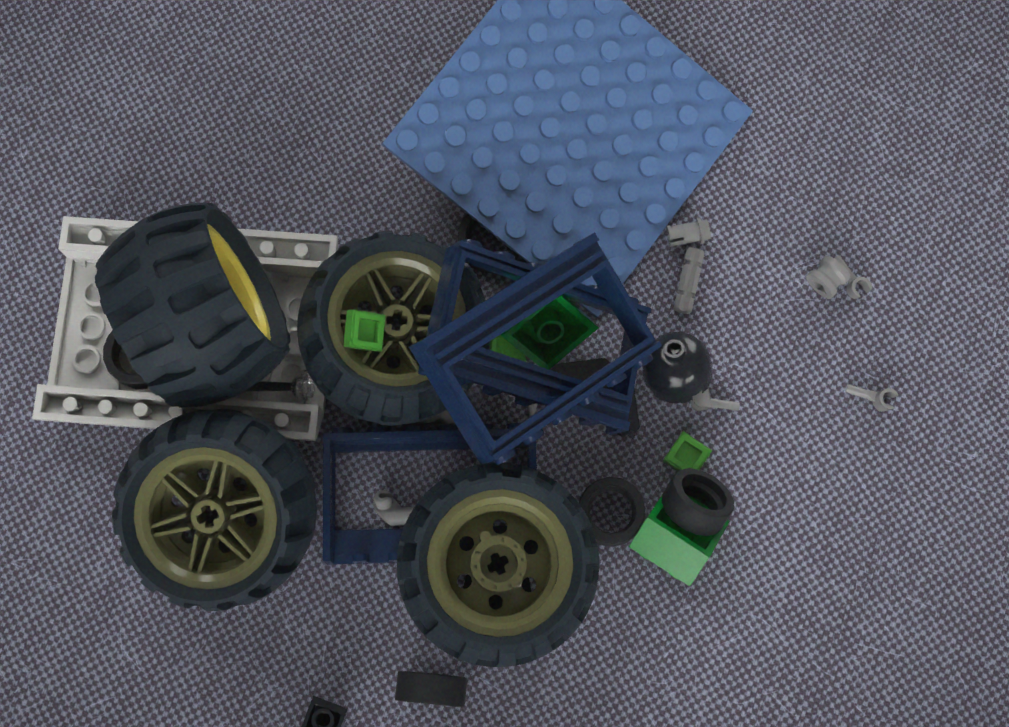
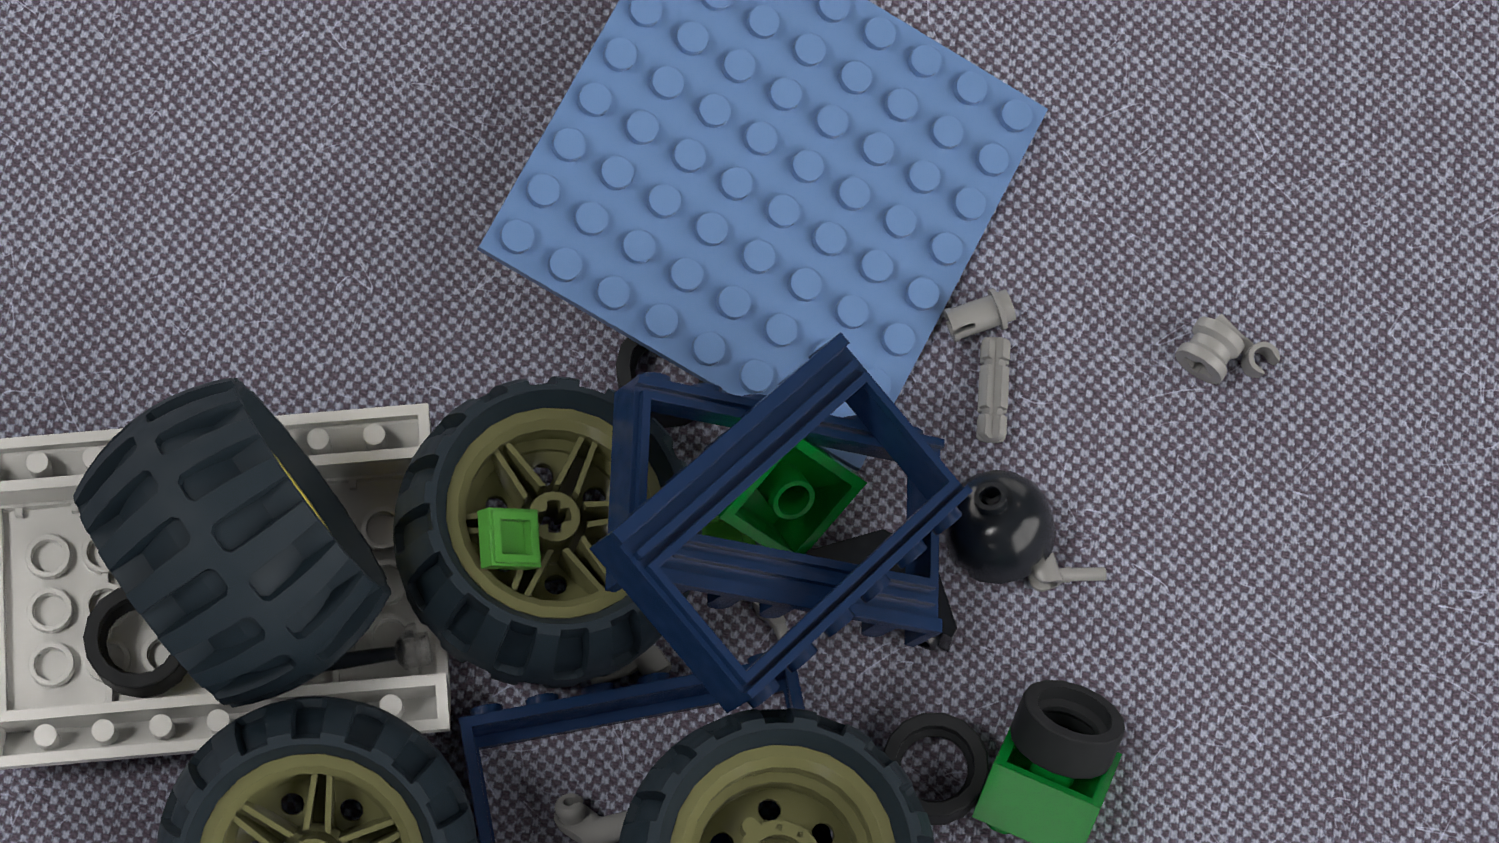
camera: 15 degrees left, 5 degrees down
bright green tile [663,431,712,471] -> none
light grey hand [846,384,898,412] -> none

